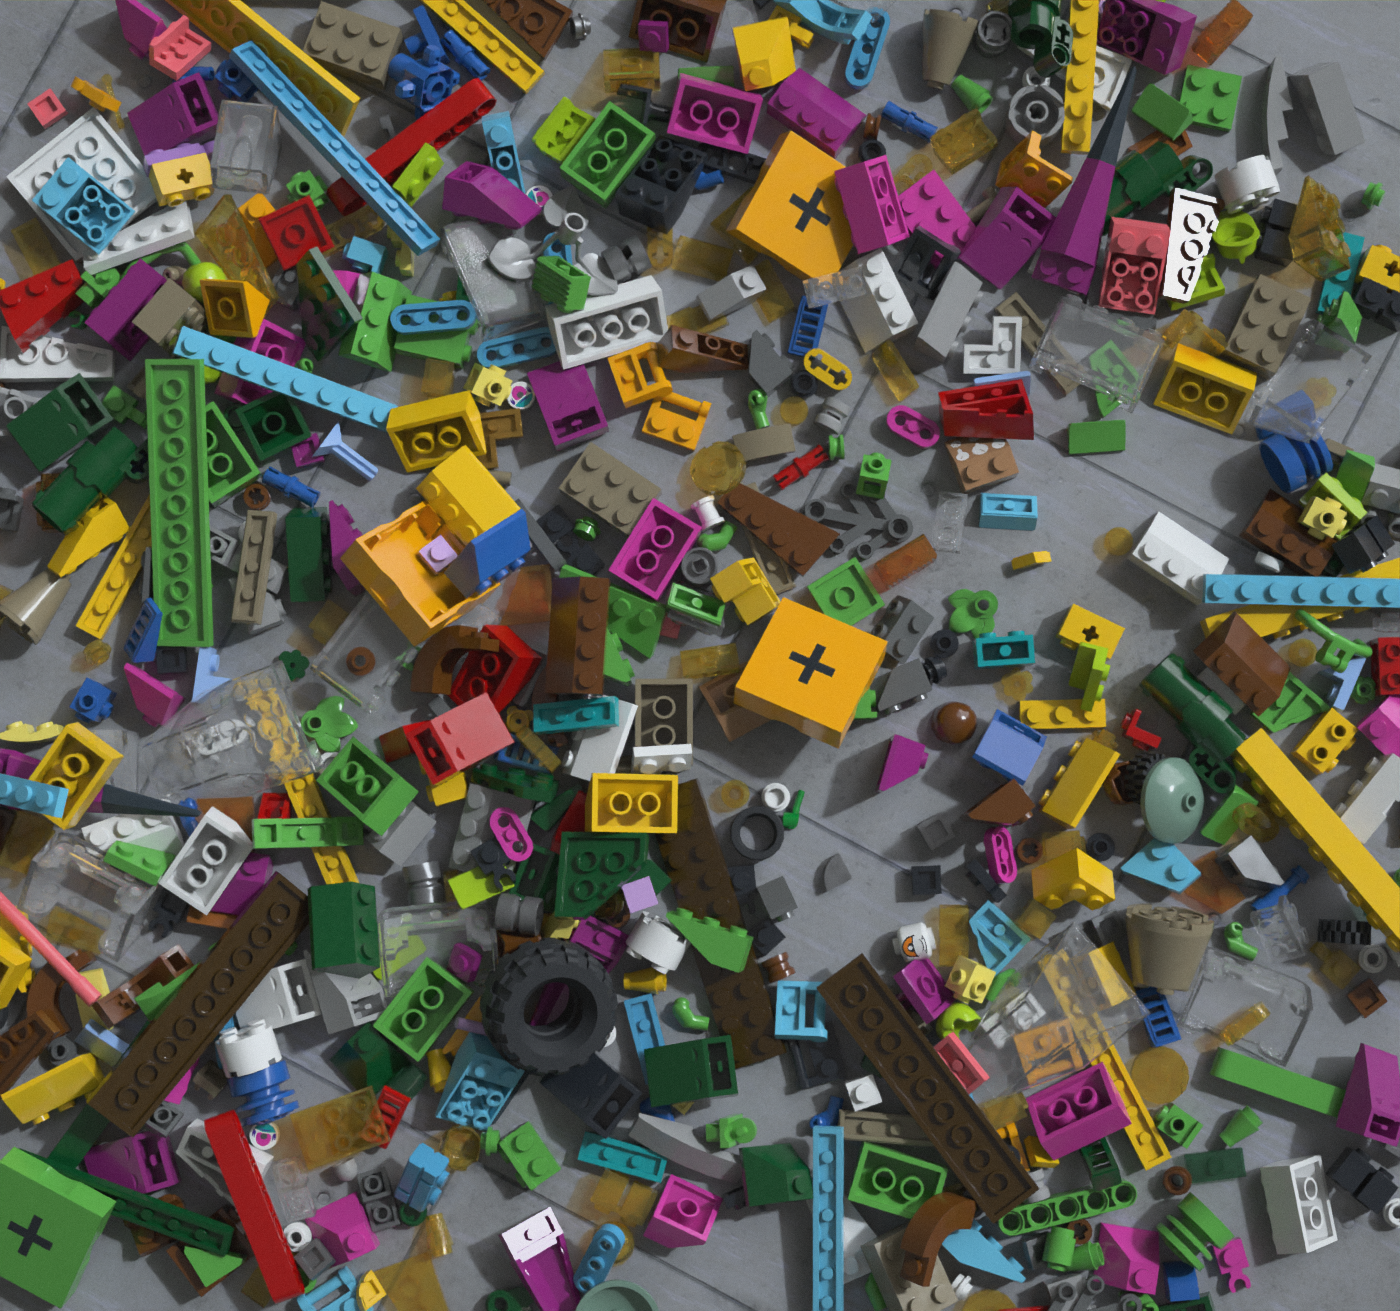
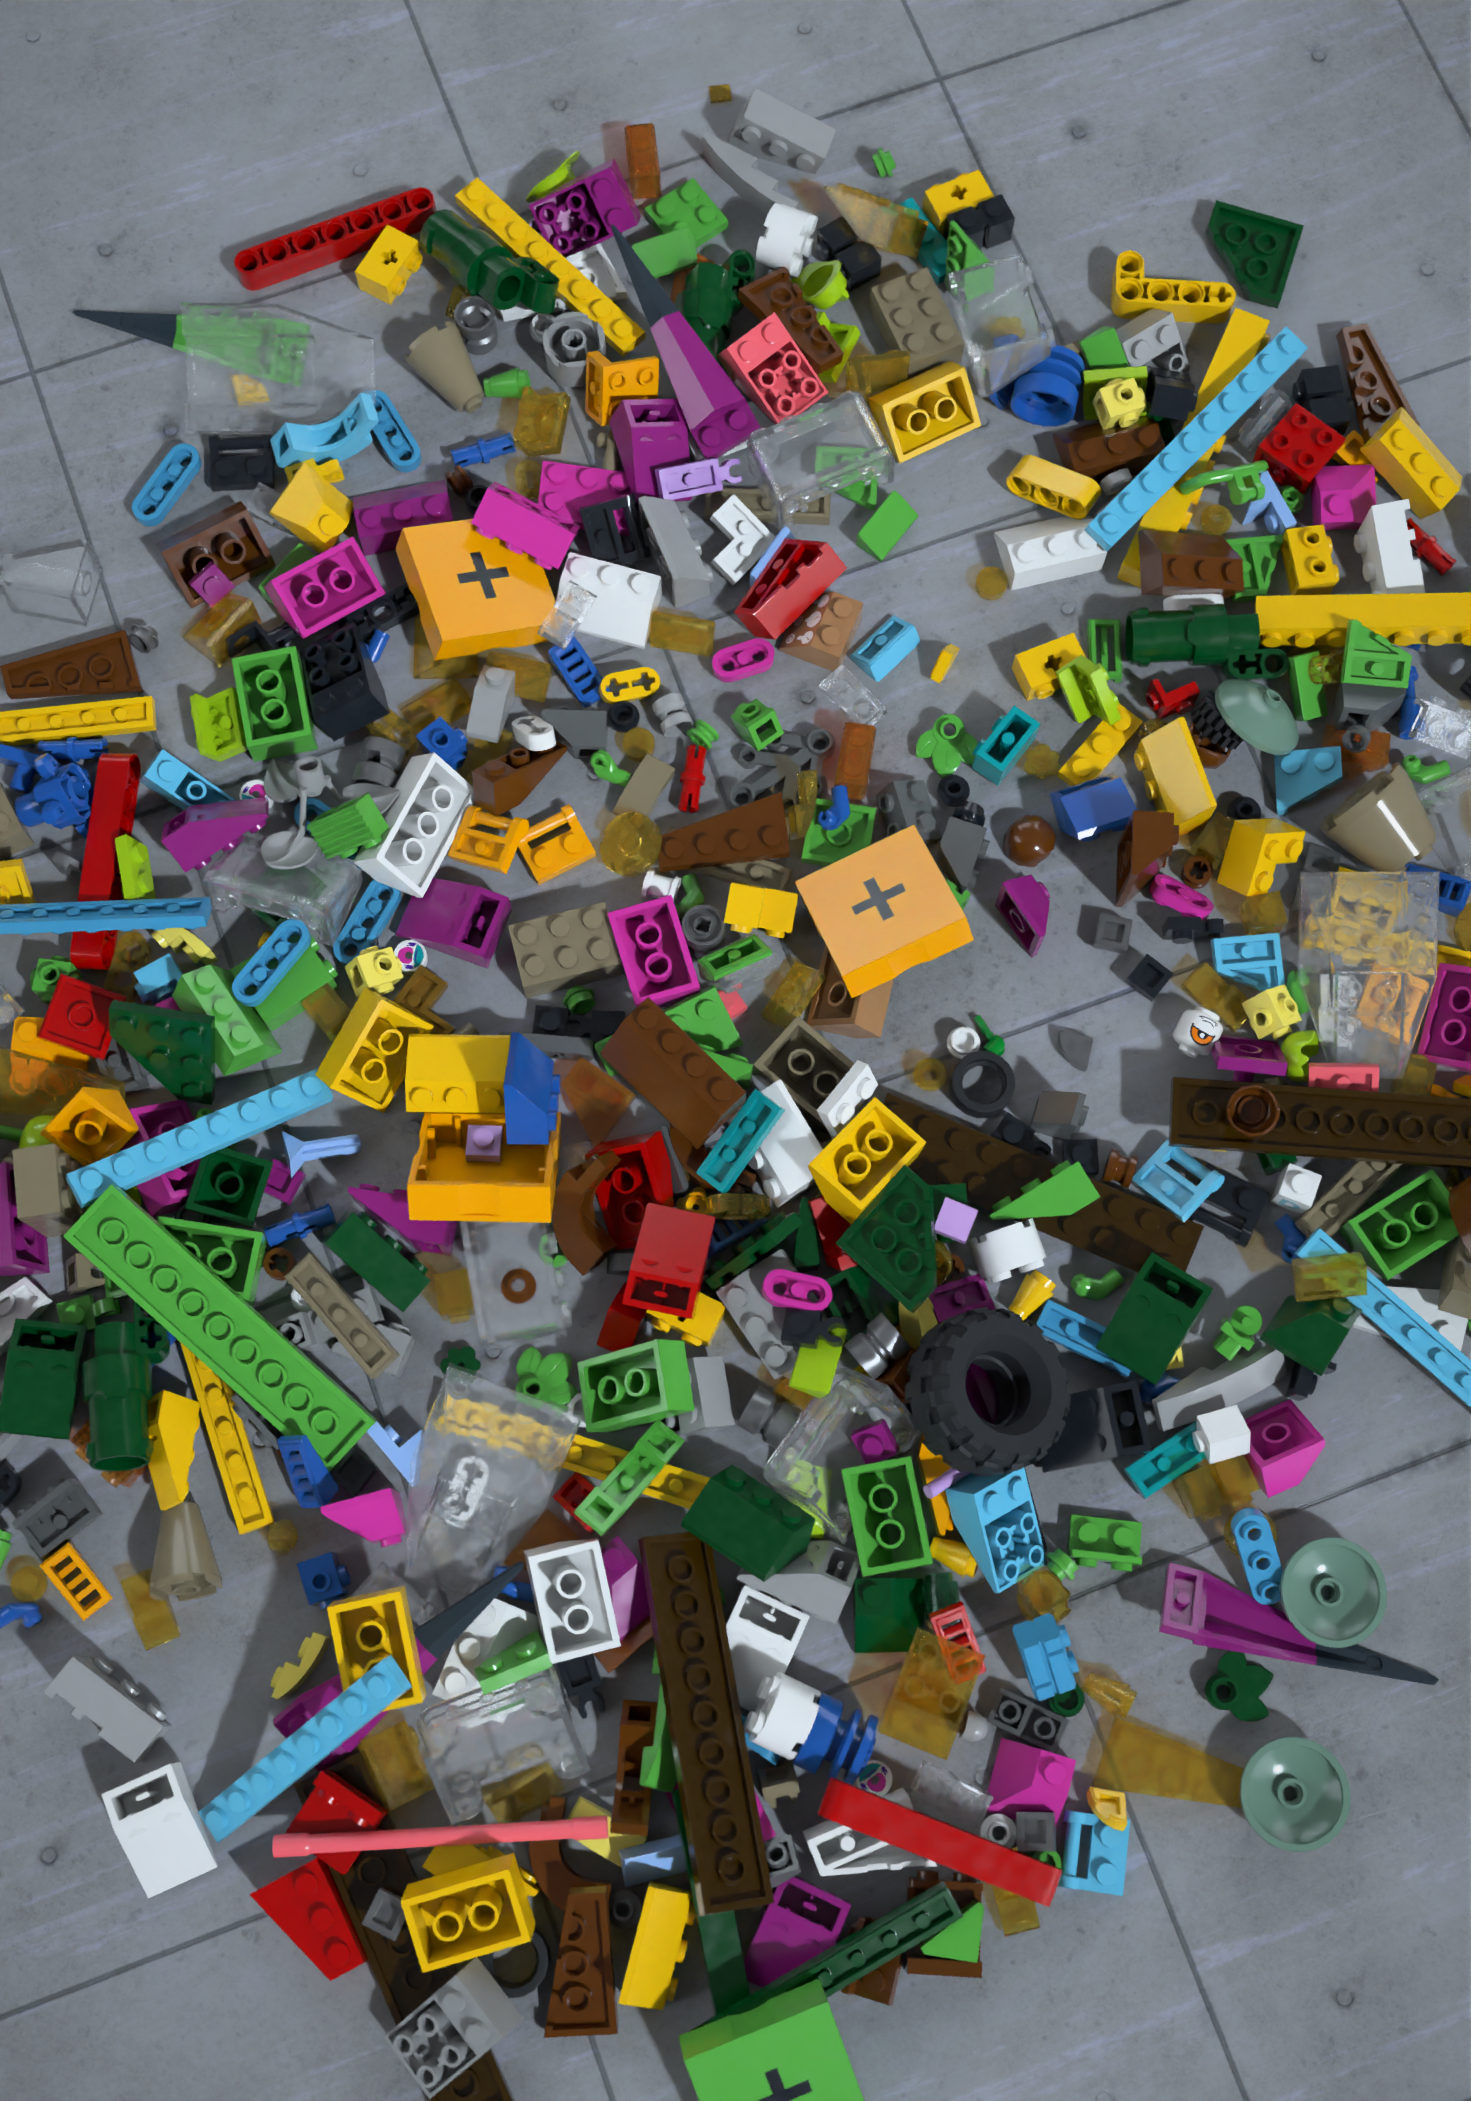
camera: 50 degrees left, 10 degrees down
none -> blue brick [415,716,469,770]
none -> white beam [512,716,556,751]
none -> plate [655,458,742,500]
none -> clear yellow window [709,84,732,103]
none -> clear yellow slope [787,770,817,840]
none -> blue arm [818,785,850,830]
none -> yellow beam [1006,455,1102,520]
none -> bright green tile [1087,619,1122,683]
none -> white brick [1192,1405,1251,1464]
none -> reddish brown hair [1226,1085,1280,1138]
none -> clear yellow slope [1291,1252,1367,1302]
none -> bright green wing [1340,619,1412,688]
none -> dark grey hinge [1342,724,1371,753]

